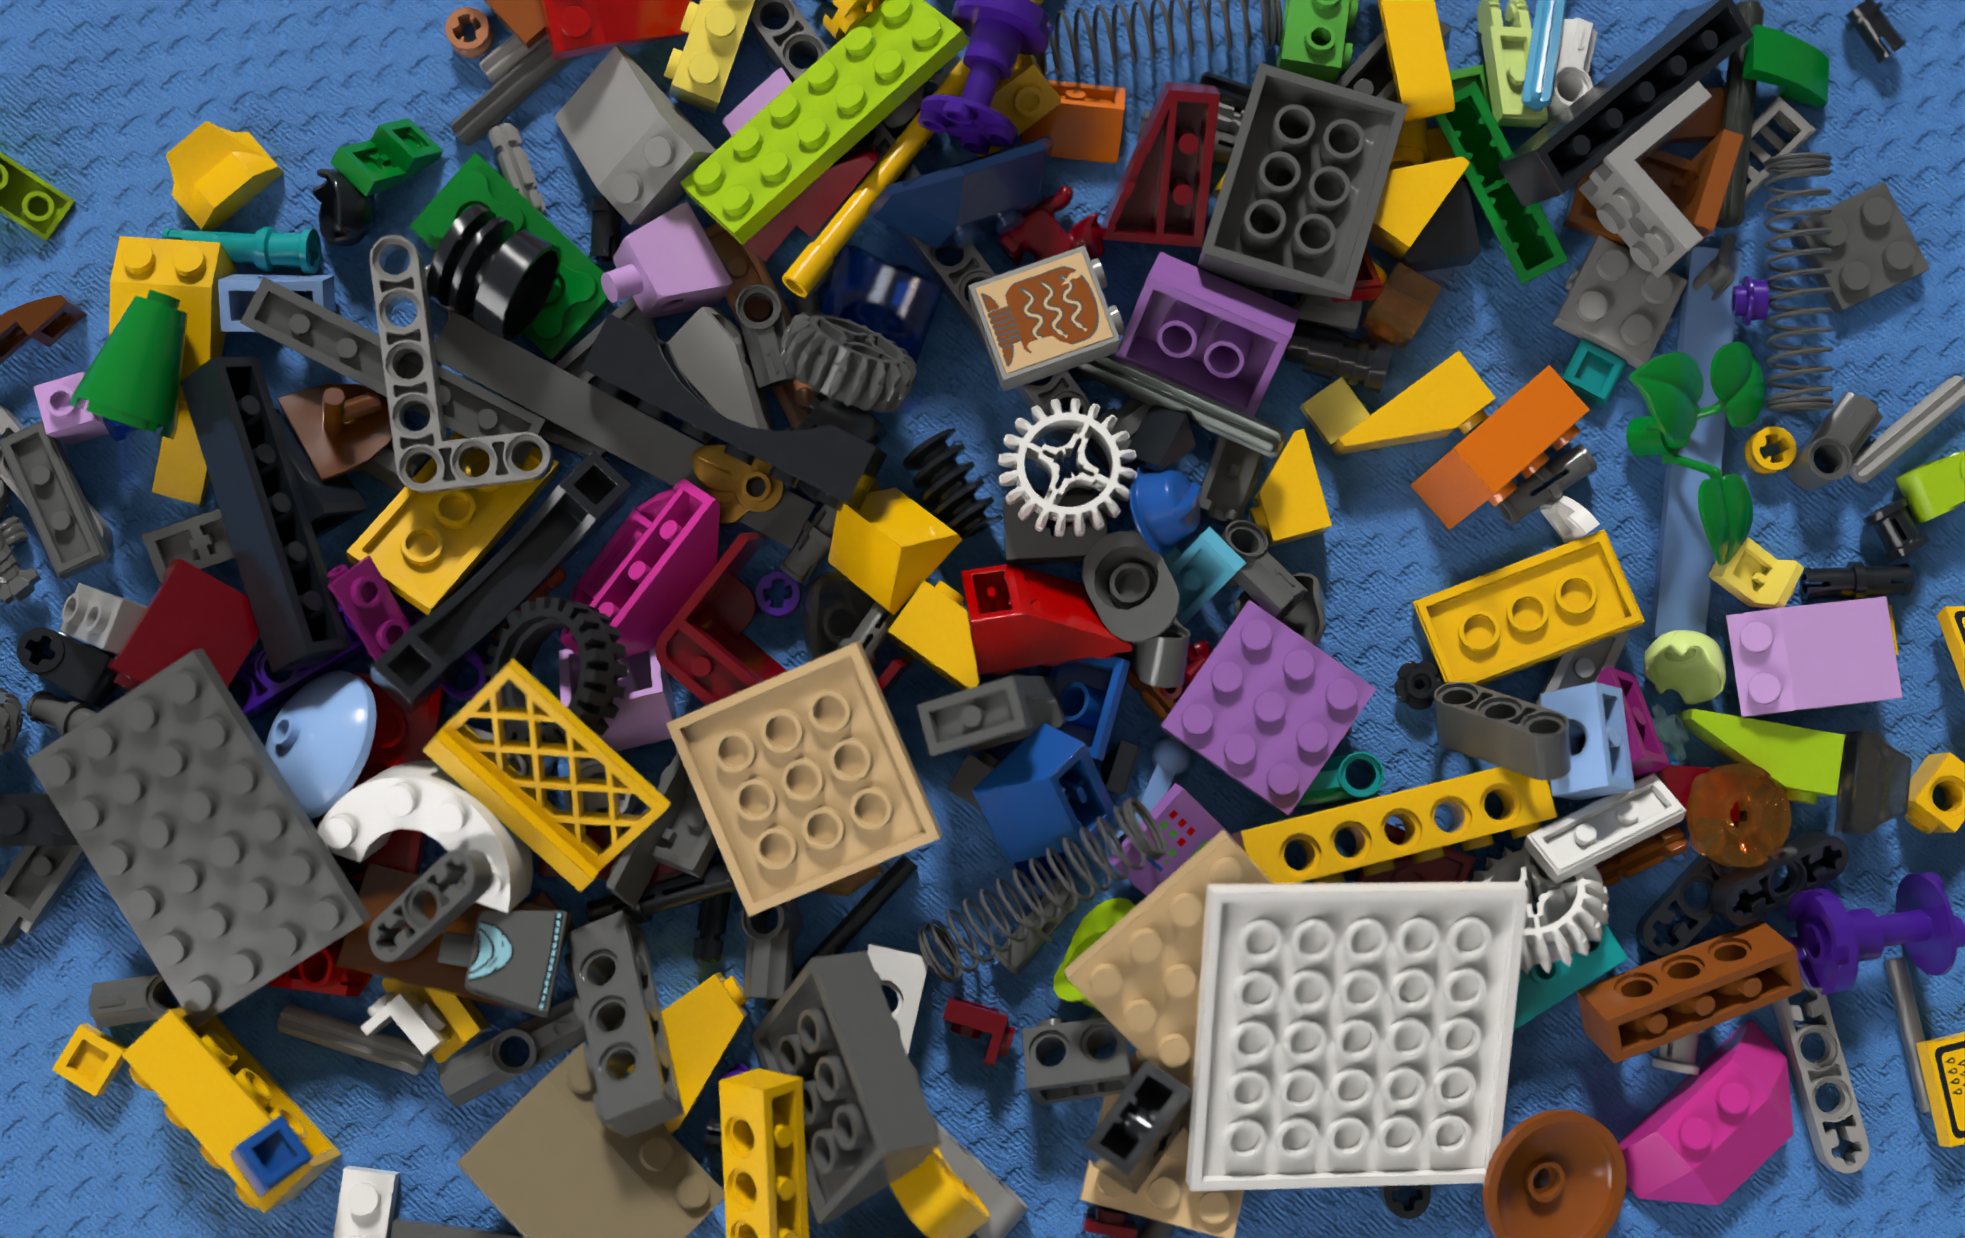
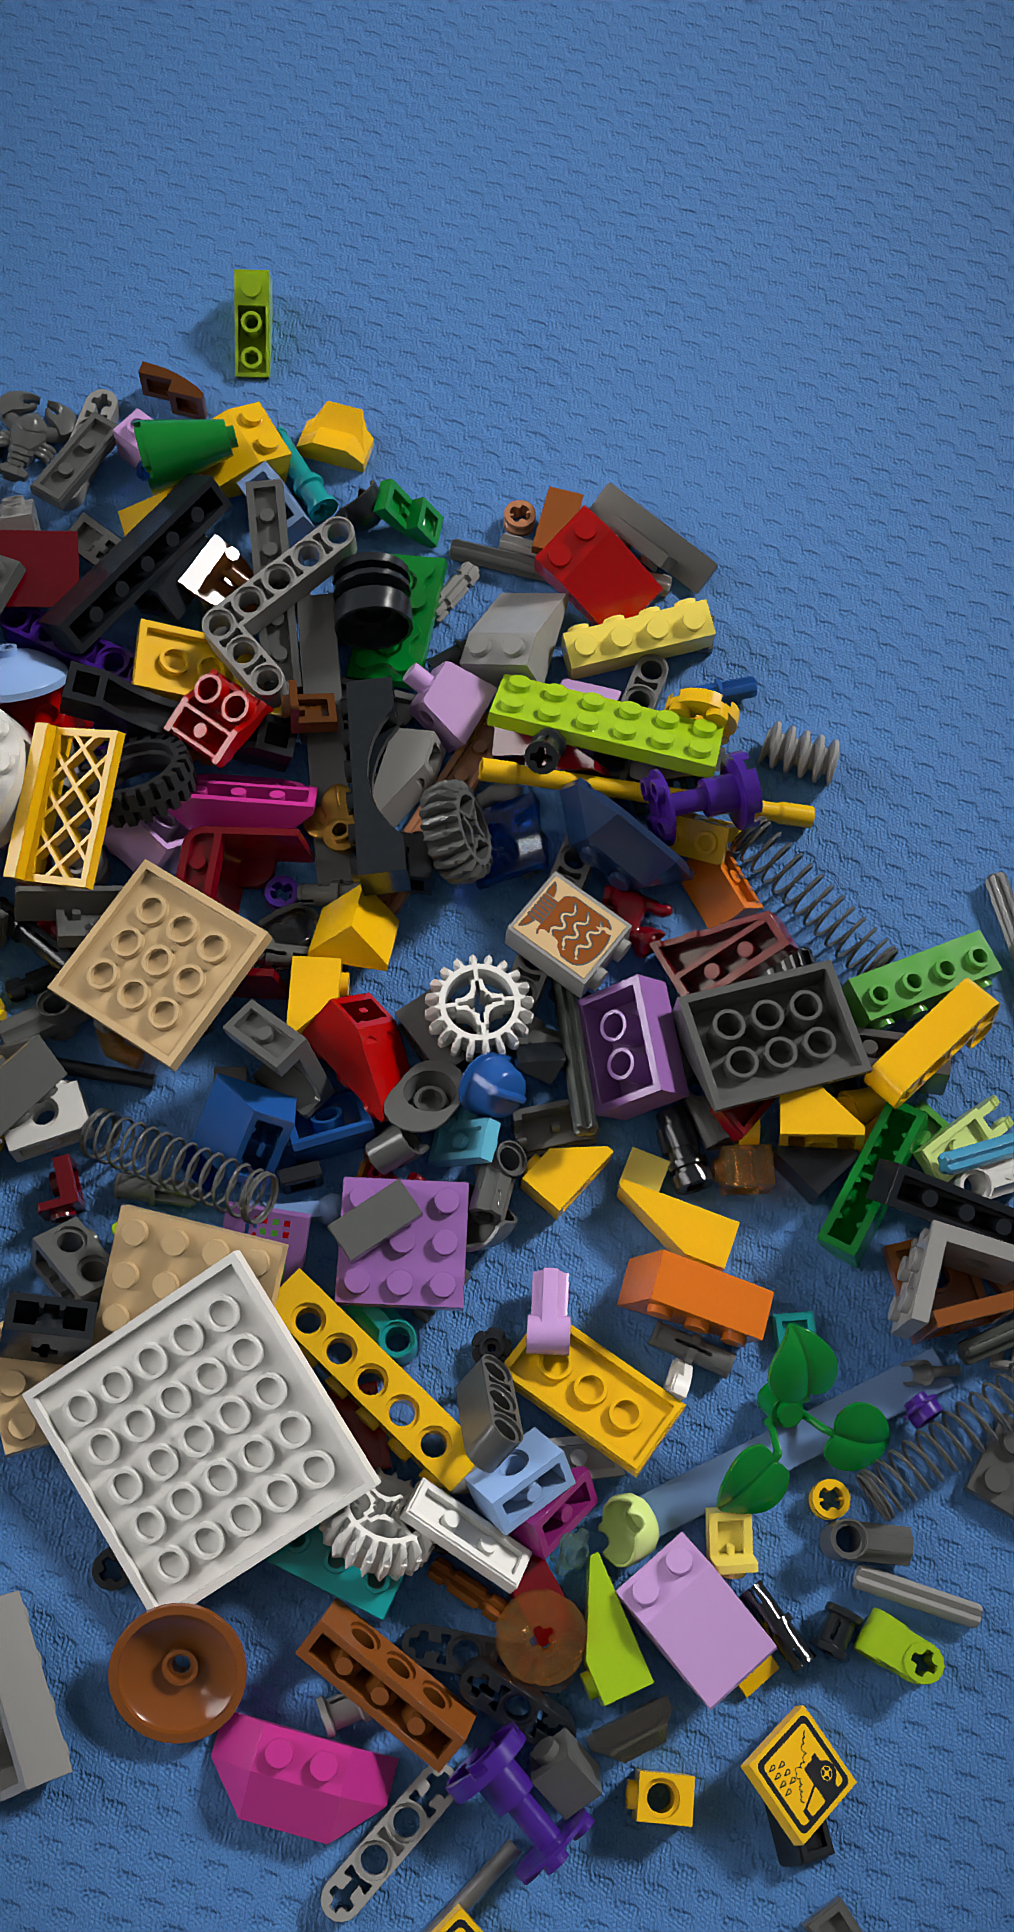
camera: 55 degrees right, 15 degrees down
magenta hinge [327,556,412,662] -> none
dark grey piece [735,284,798,390] -> none
black piece [903,428,1003,540] -> none
light grey plate [1552,235,1687,368] -> none
none -> red slope [163,669,274,768]
none -> reddish brown bracket [281,680,337,733]
none -> dark grey tile [328,1179,423,1264]
none -> black bush [524,728,566,774]
none -> lavender piece [526,1268,571,1356]
none -> dark grey brick [530,1727,602,1820]

